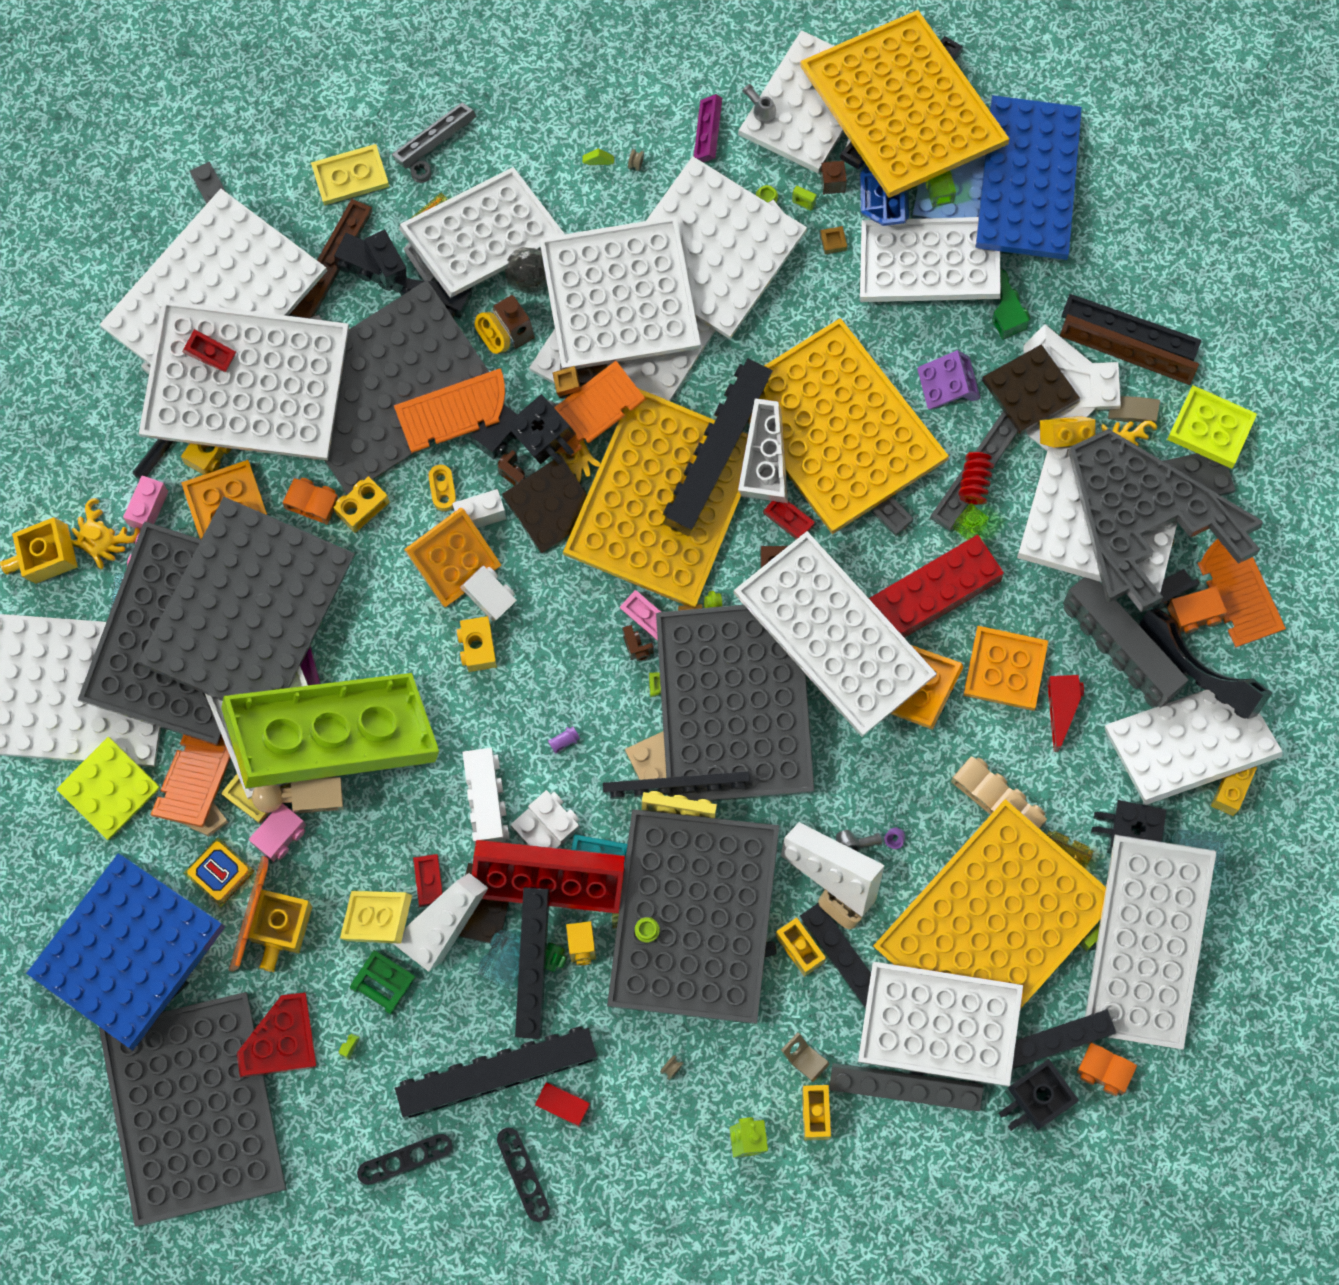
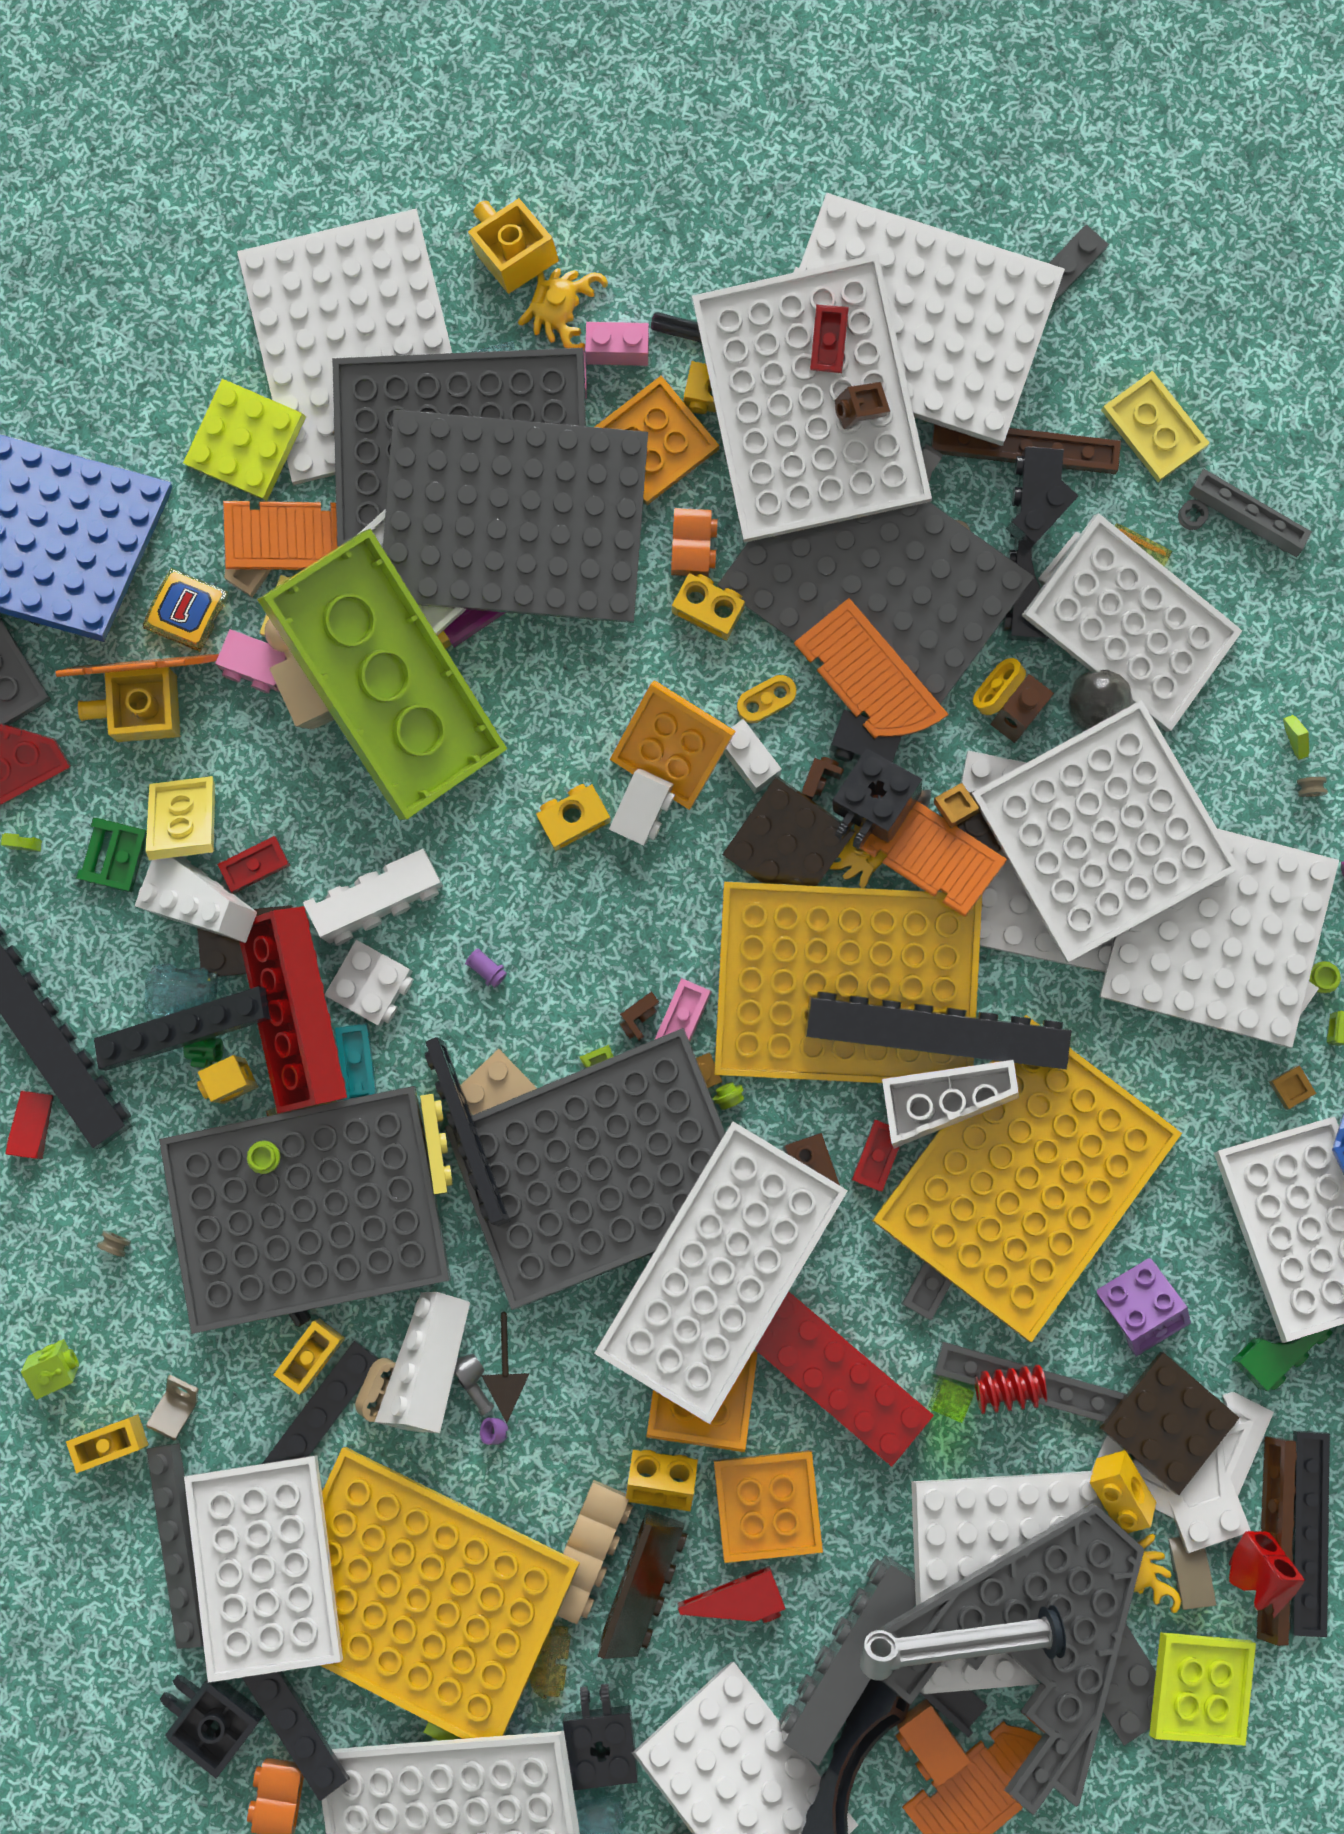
camera: 70 degrees right, 10 degrees up
none -> dark brown piece [481,1311,530,1423]
none -> dark brown slope [598,1509,688,1659]
none -> yellow brick [625,1450,698,1512]
none -> reddish brown bracket [835,382,890,429]
none -> light grey piece [860,1605,1066,1680]
none -> red piece [1229,1531,1305,1618]

